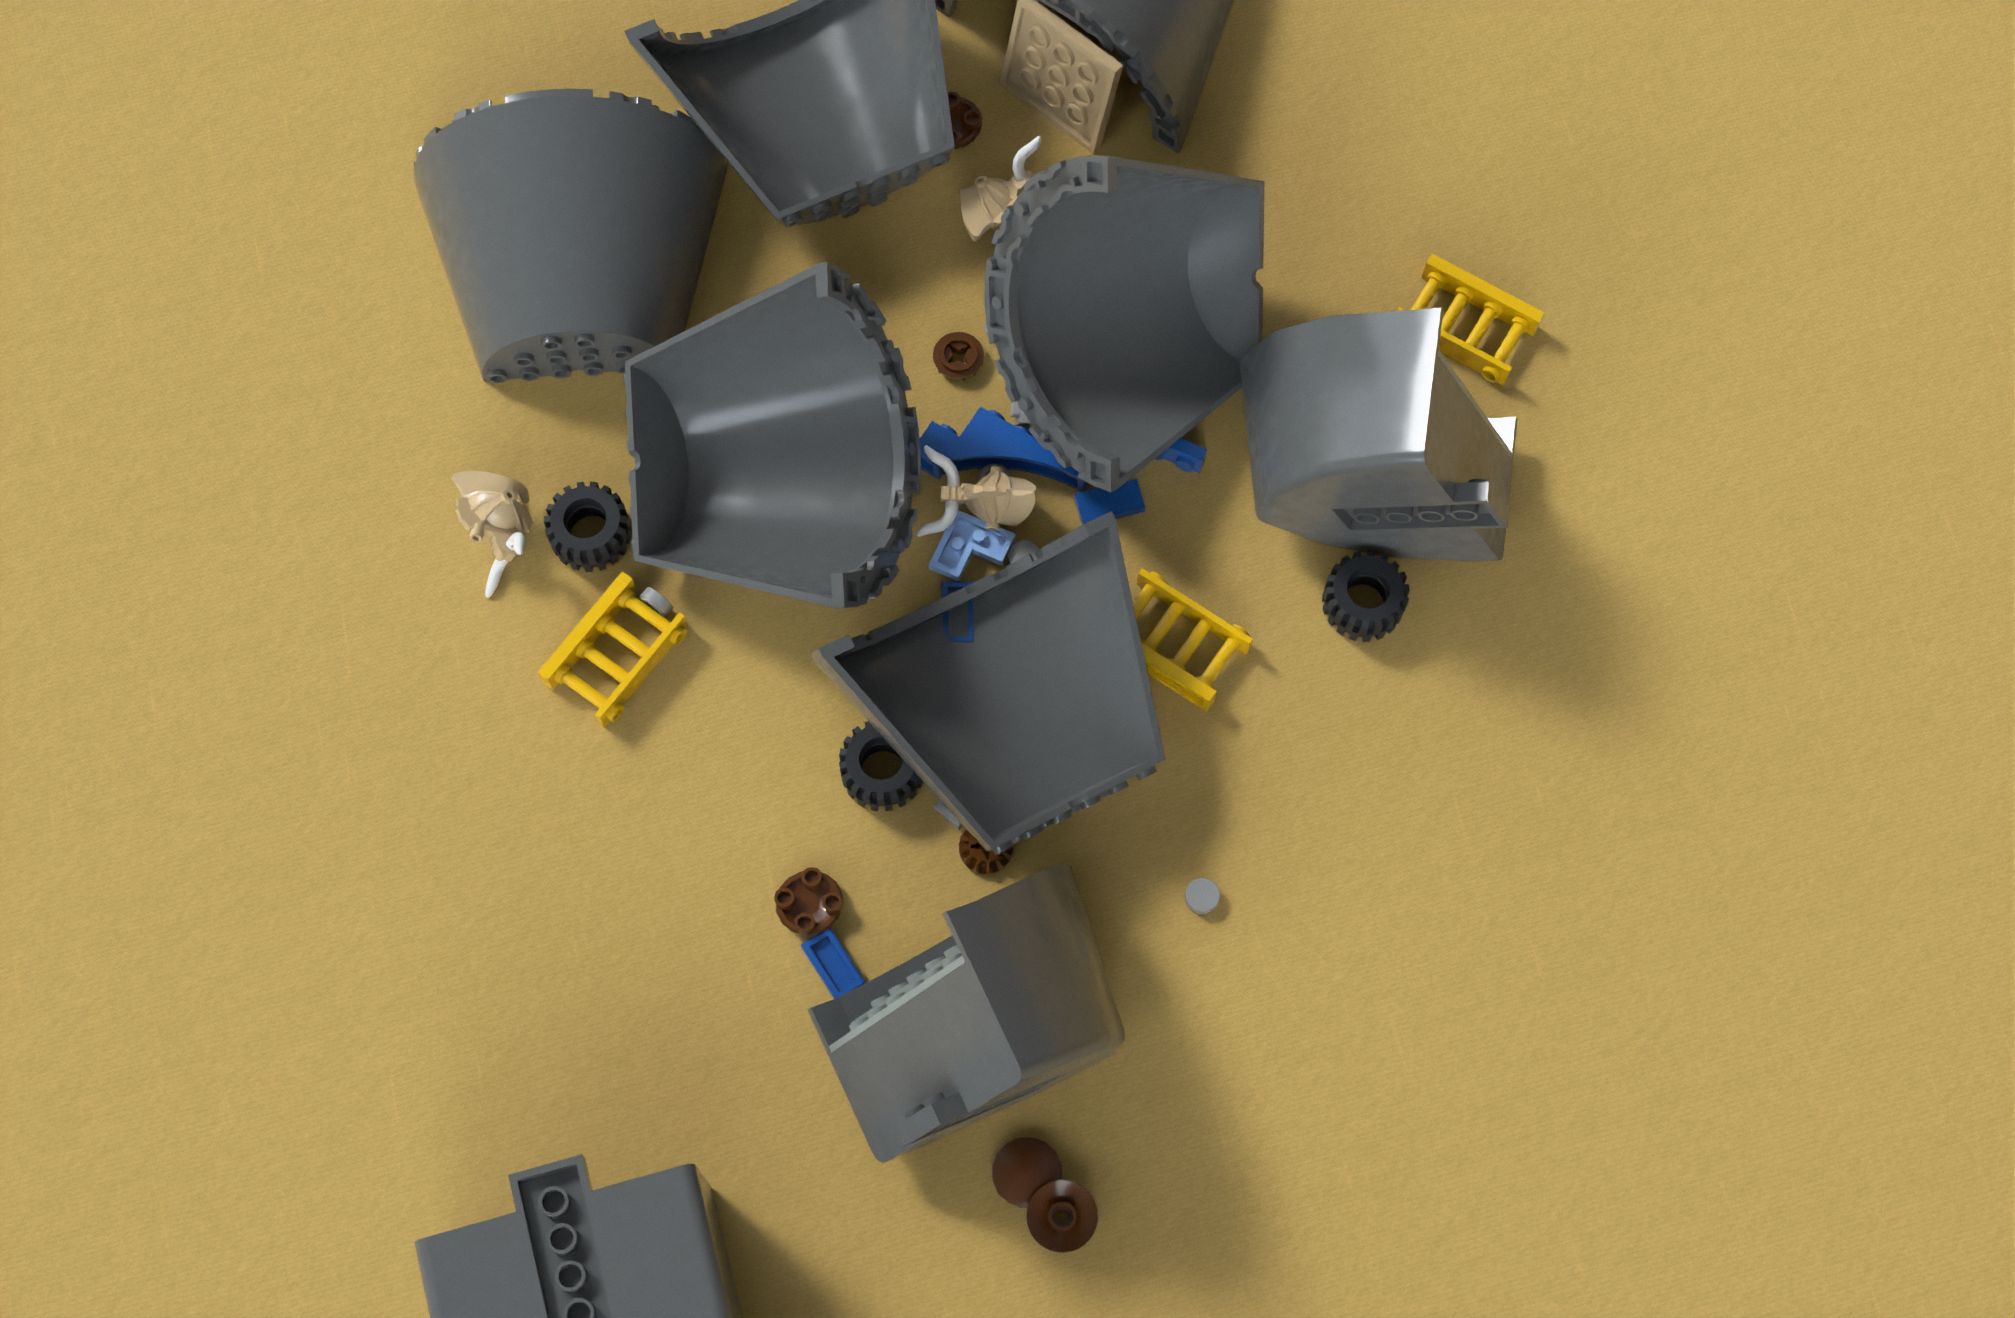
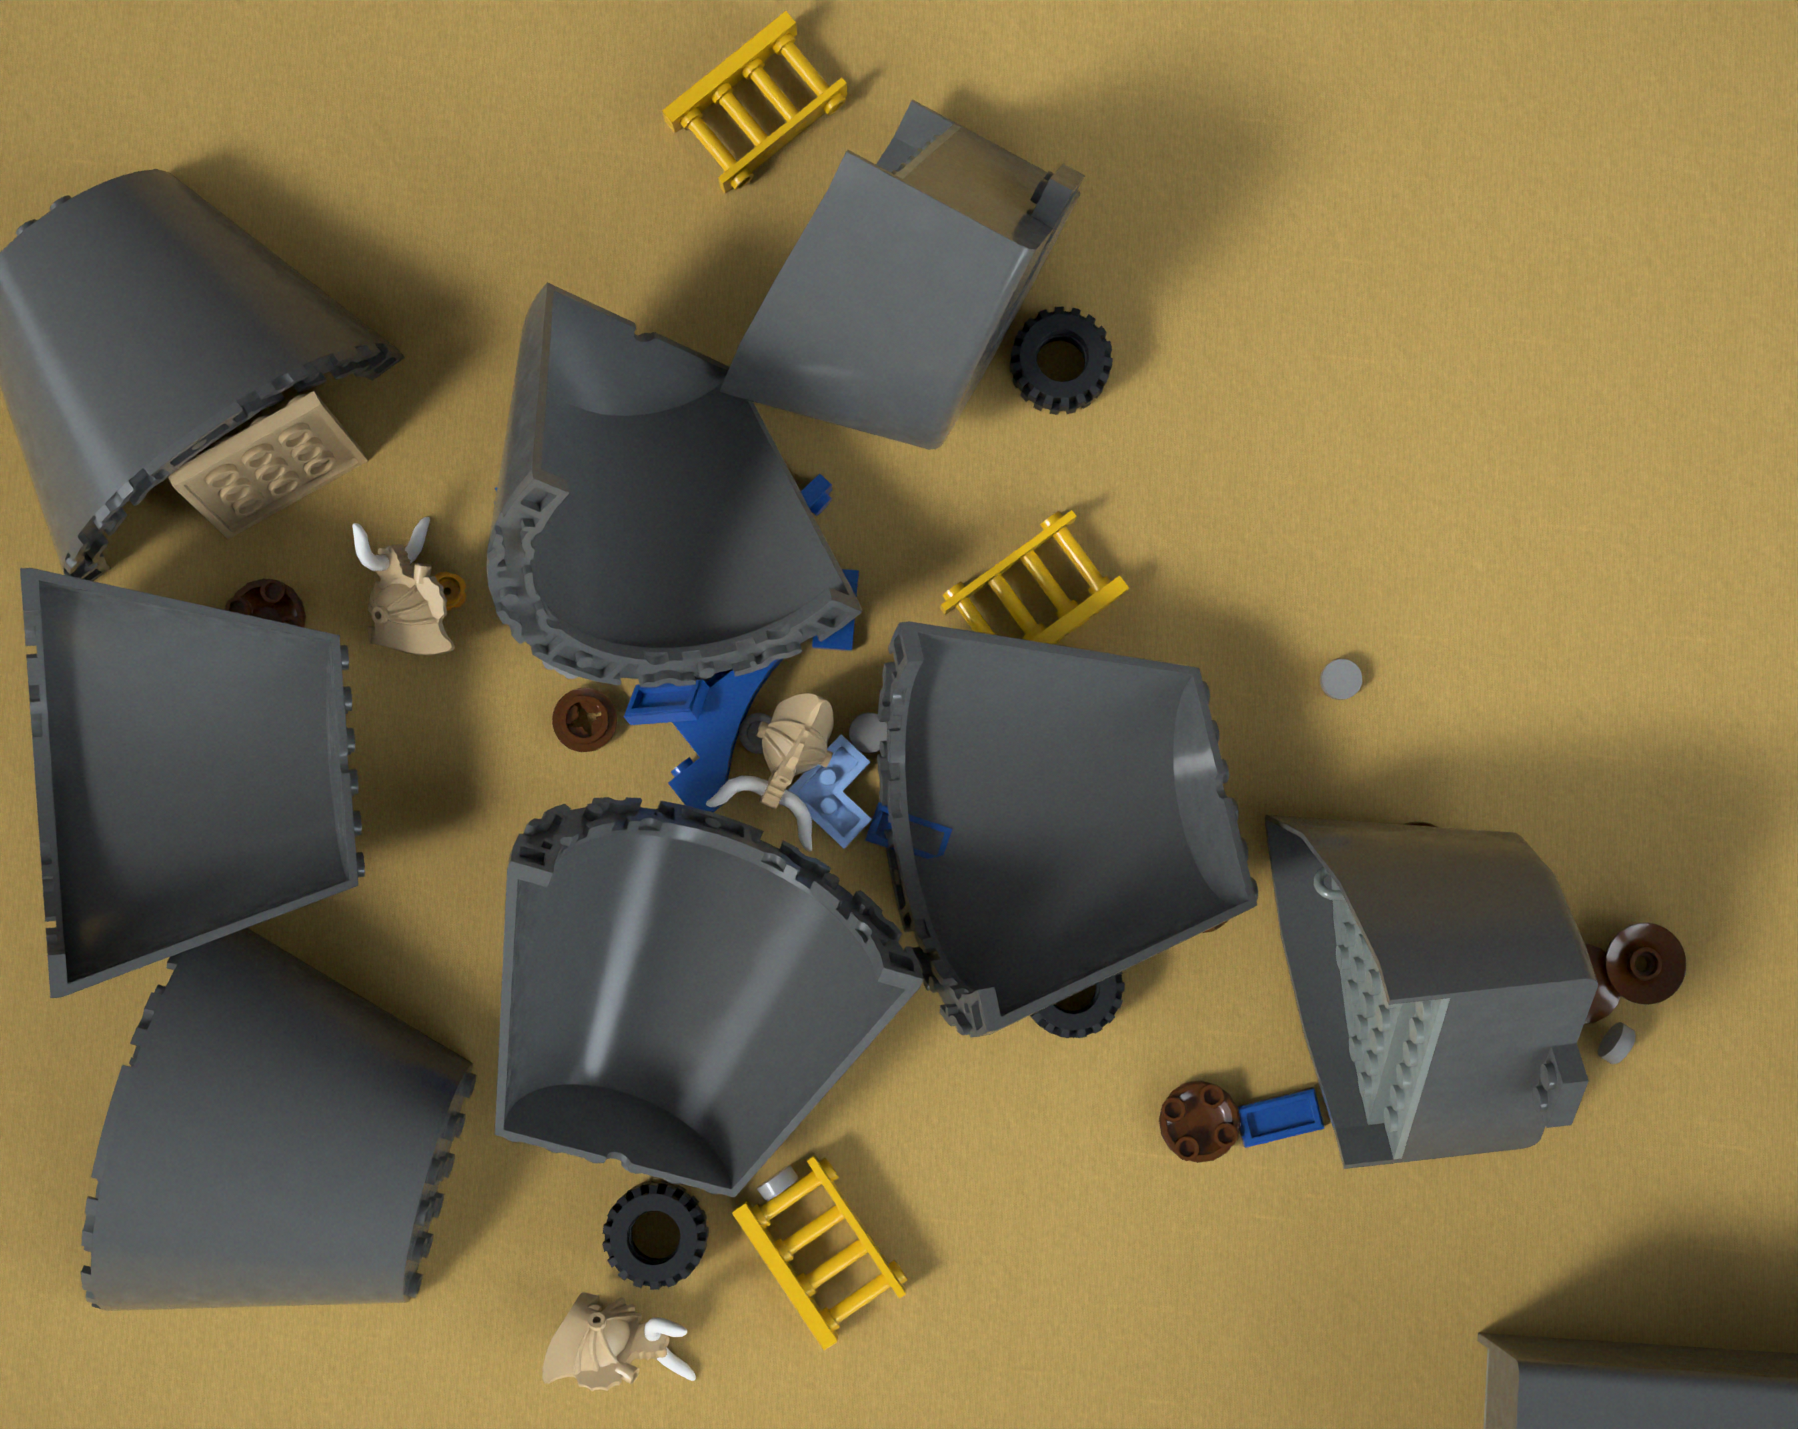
camera: 70 degrees left, 15 degrees up
none -> blue tile [624,679,710,725]
none -> light grey tile [1598,1022,1636,1064]

